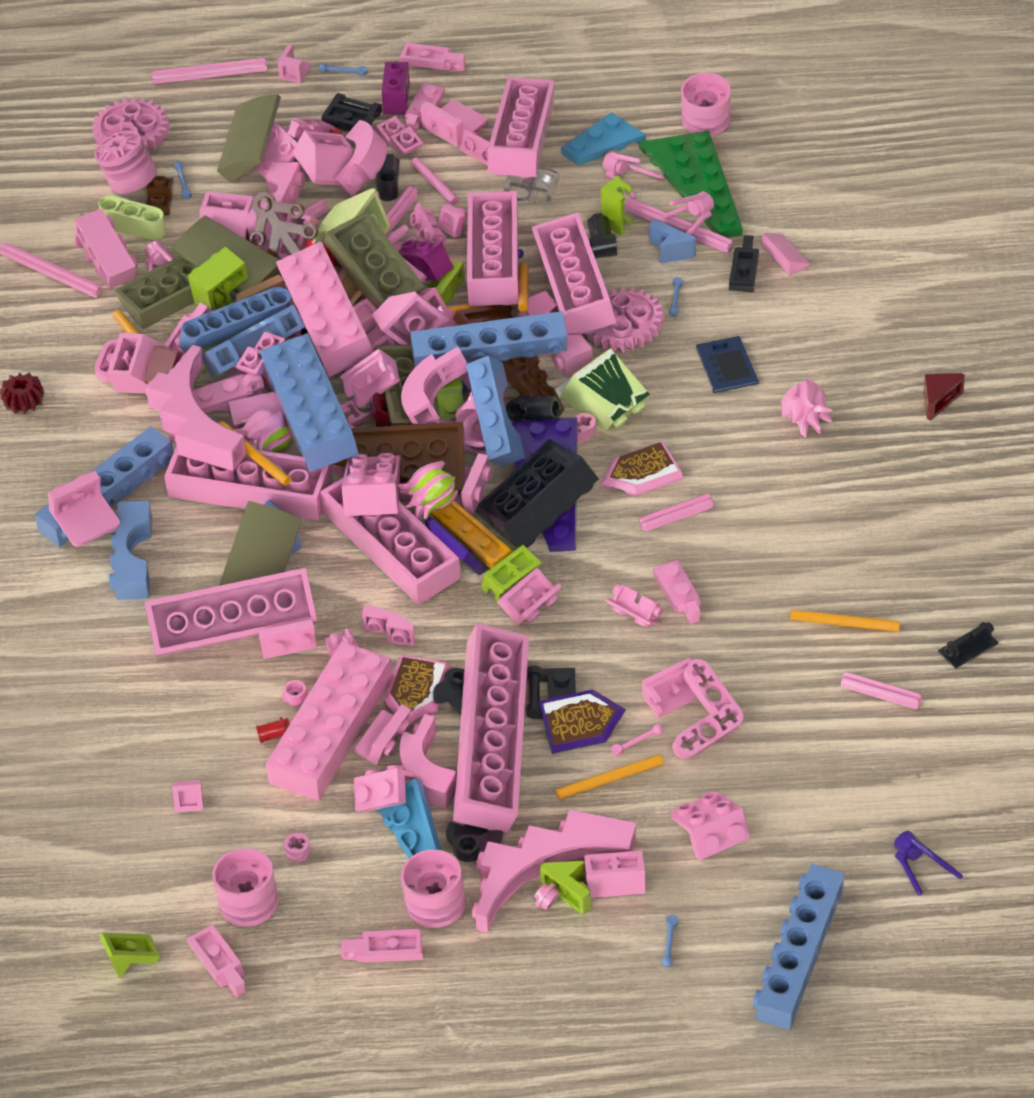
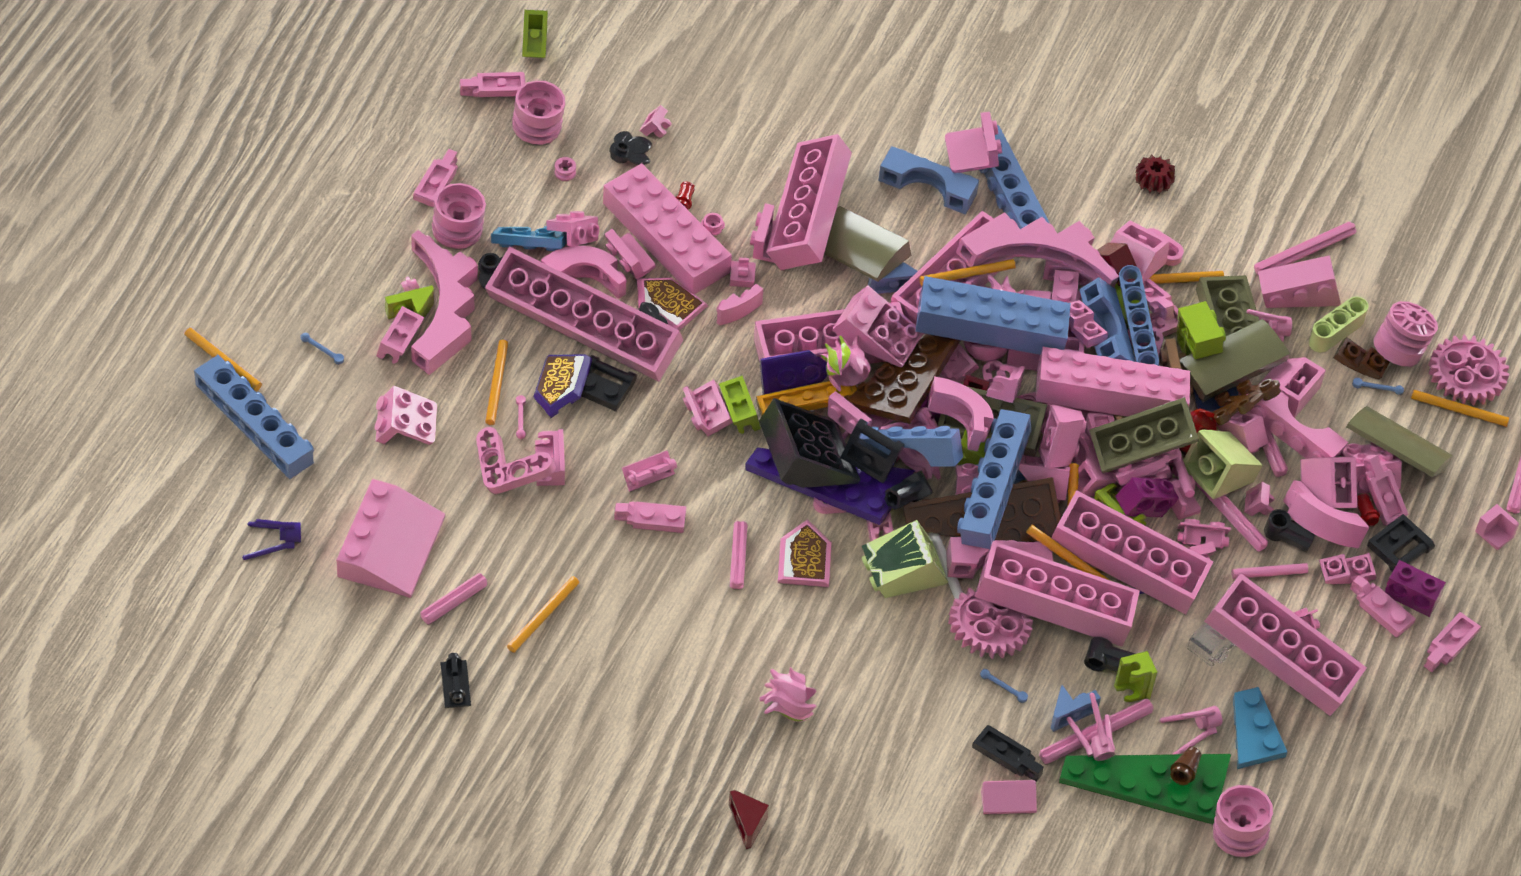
camera: 110 degrees right, 5 degrees up
medium blue hinge [318,63,367,76] -> none
bright pink bracket [421,100,487,147] -> none
dark blue container [696,336,759,393] -> none
none -> light orange bar [184,327,262,391]
none -> bright pink slope [336,479,445,598]
none -> black plate [609,131,652,165]
none -> black plate [840,419,905,483]
none -> reddish brown cone [1170,747,1202,785]
none -> light orange bar [1411,390,1509,427]

